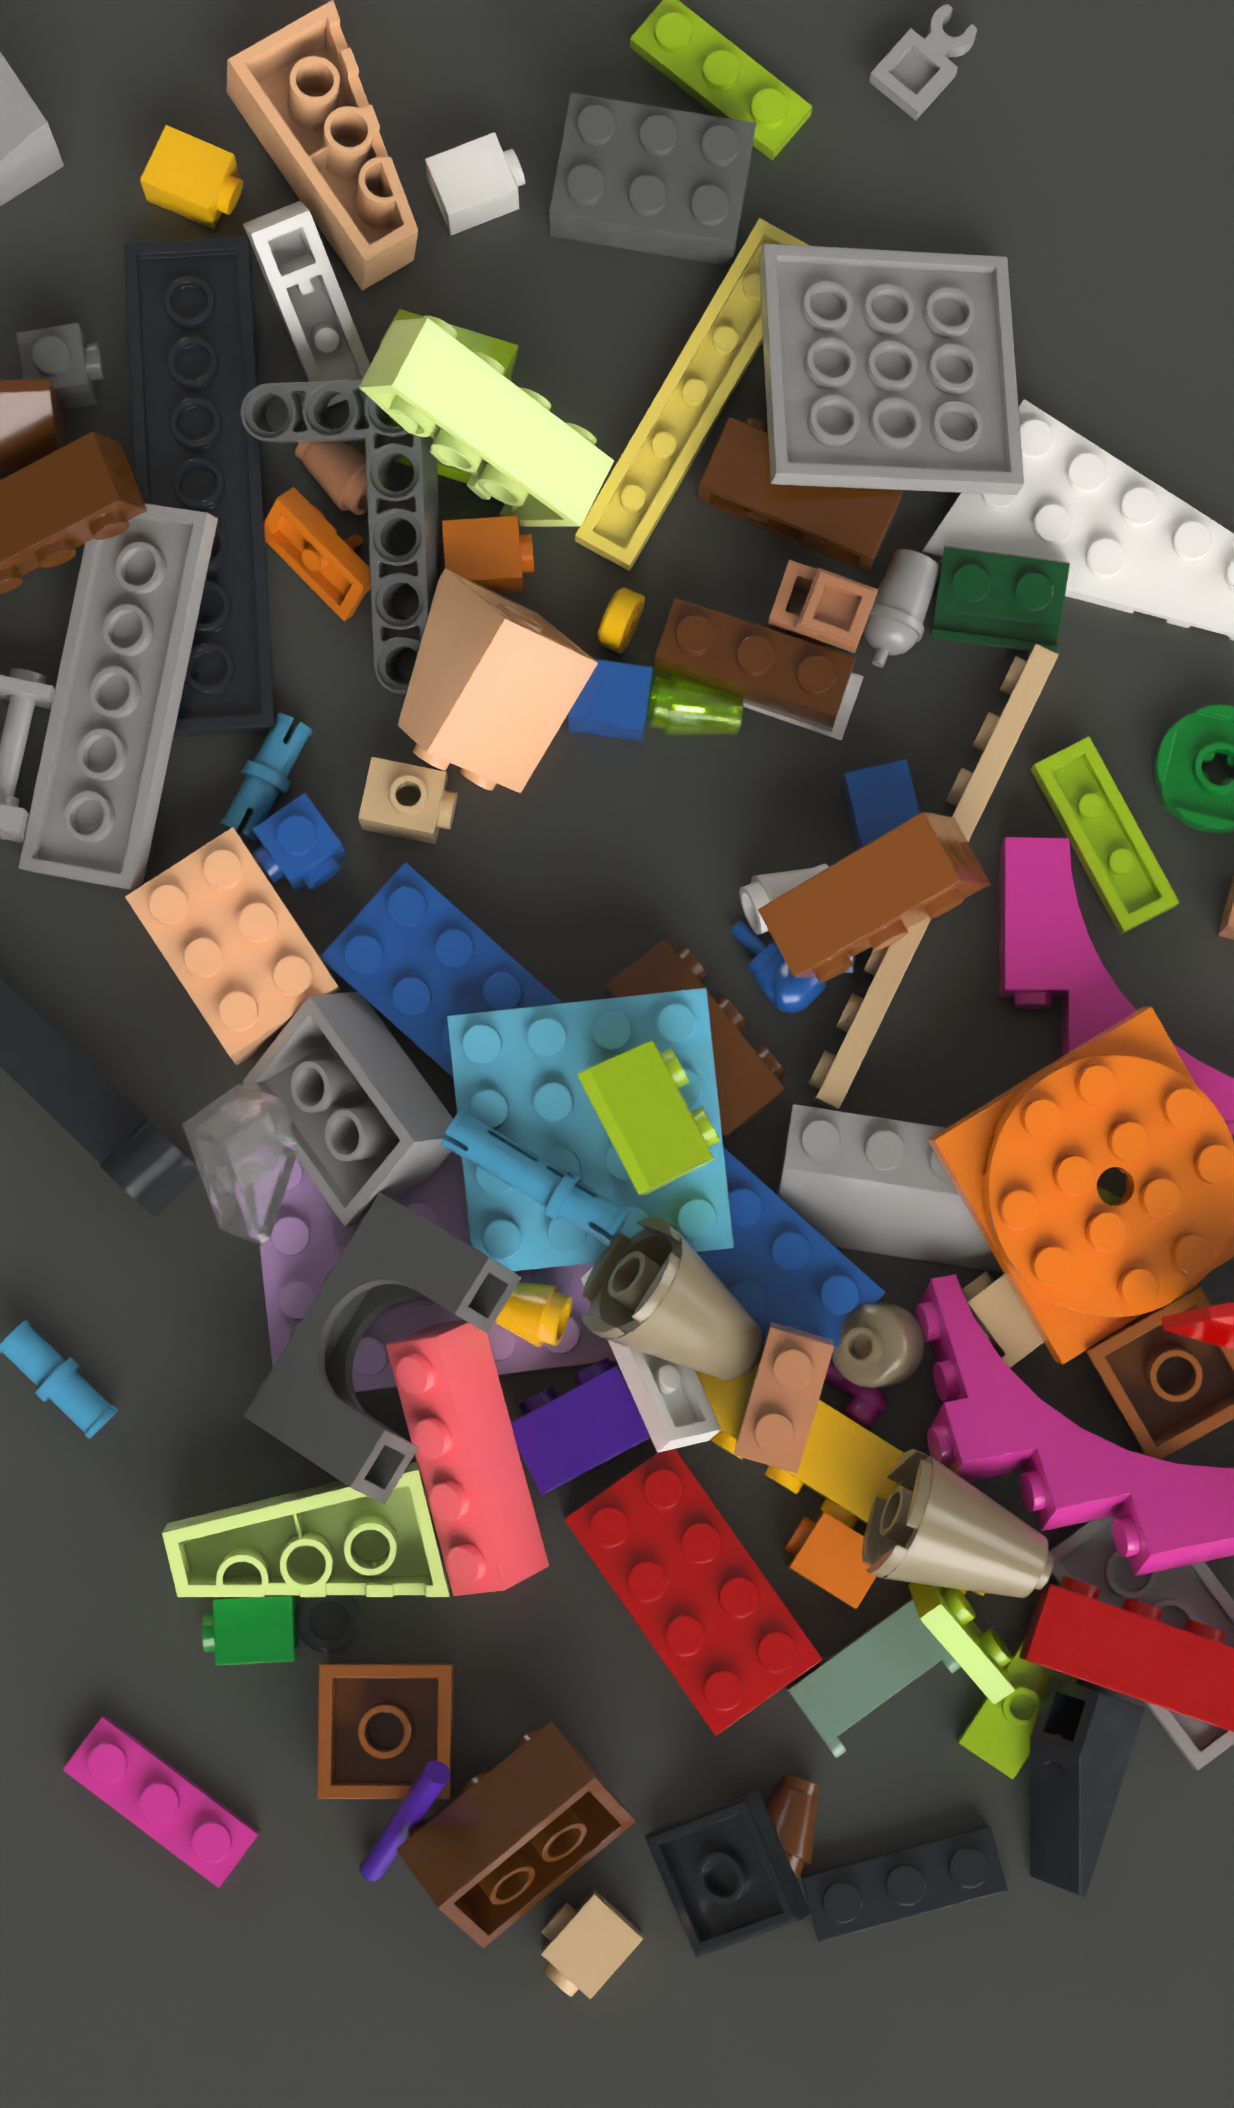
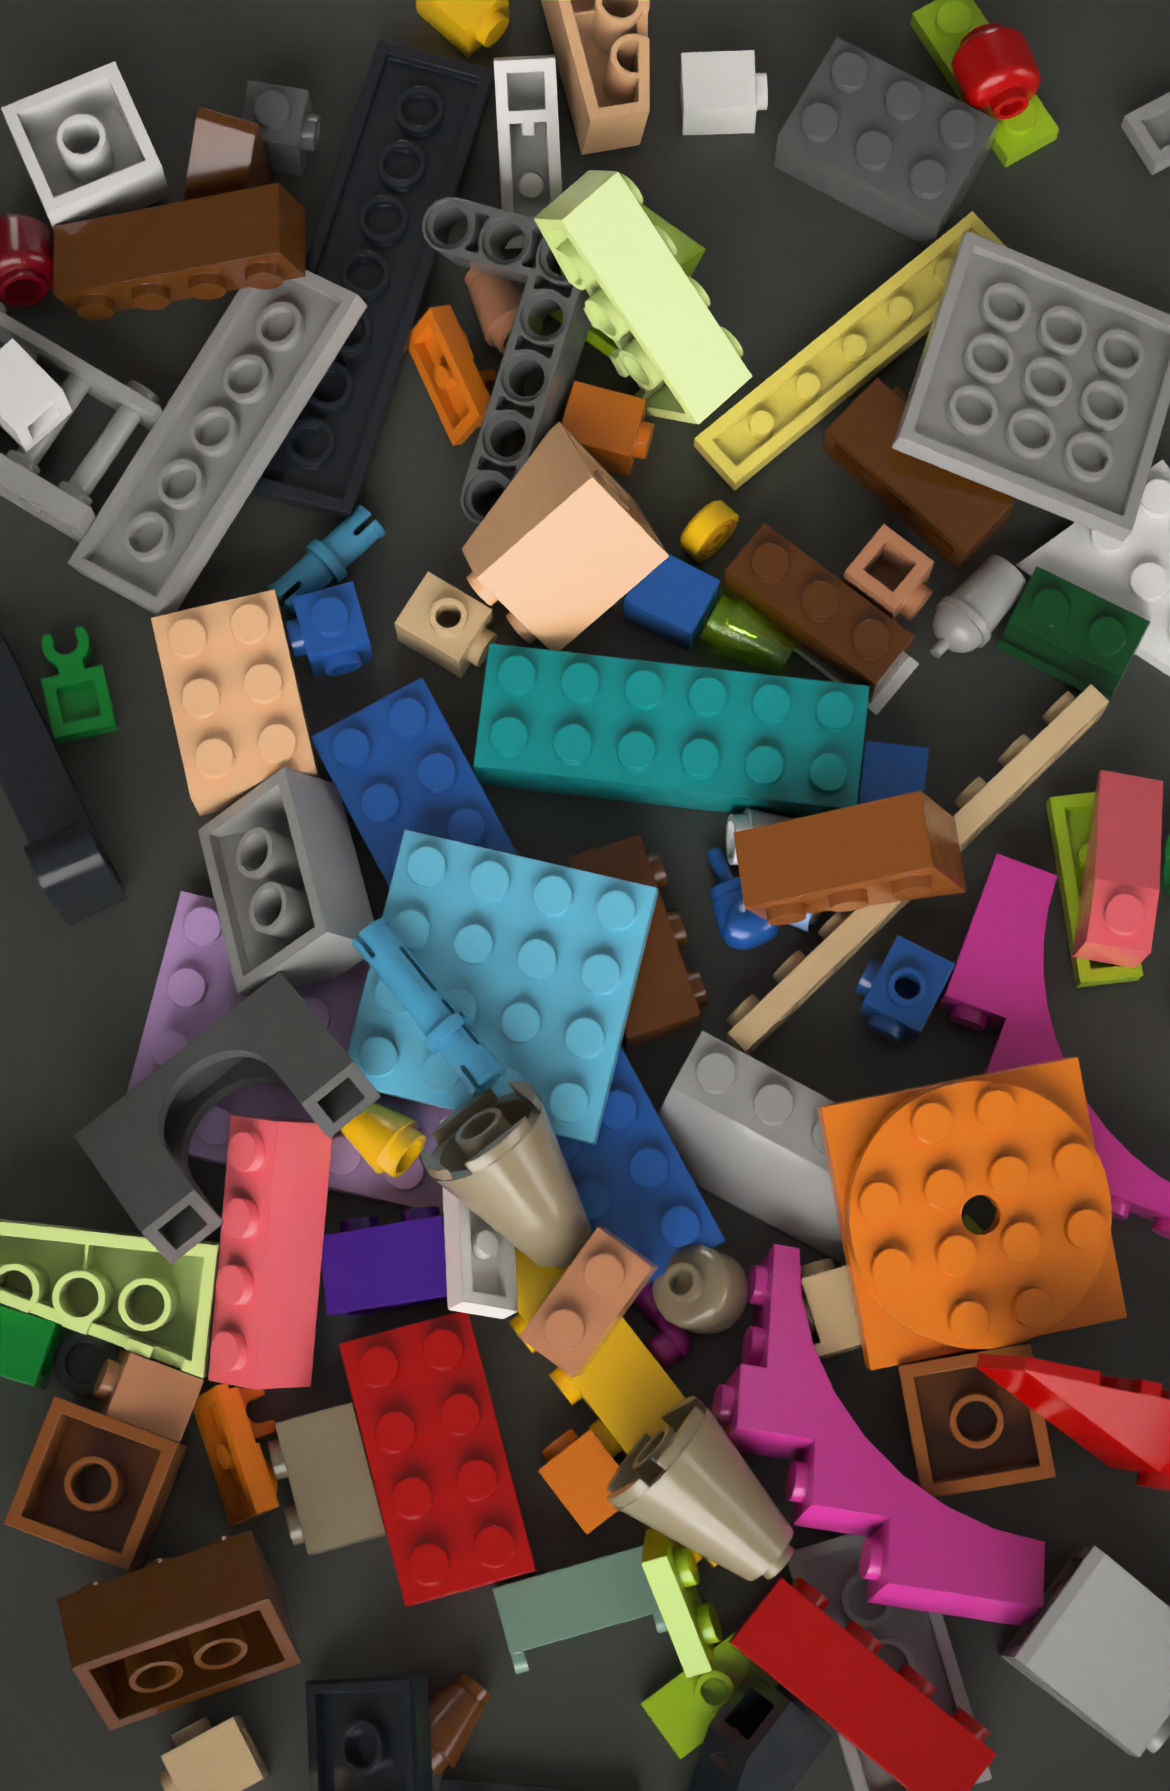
camera: 25 degrees right, 5 degrees down
clear slope [182,1084,298,1245] -> none
dark purple bar [359,1760,450,1881] -> none
lime slope [577,1040,720,1196] -> none
nougat tile [795,567,879,653] -> none
none -> green plate [41,626,119,745]
none -> nougat brick [93,1350,204,1443]
none -> orange plate [193,1384,279,1526]
none -> dark tan brick [268,1402,387,1555]
none -> teal brick [473,643,870,819]
none -> blue brick [855,935,955,1043]
none -> red head [951,23,1041,120]
none -> coral slope [1072,770,1163,968]

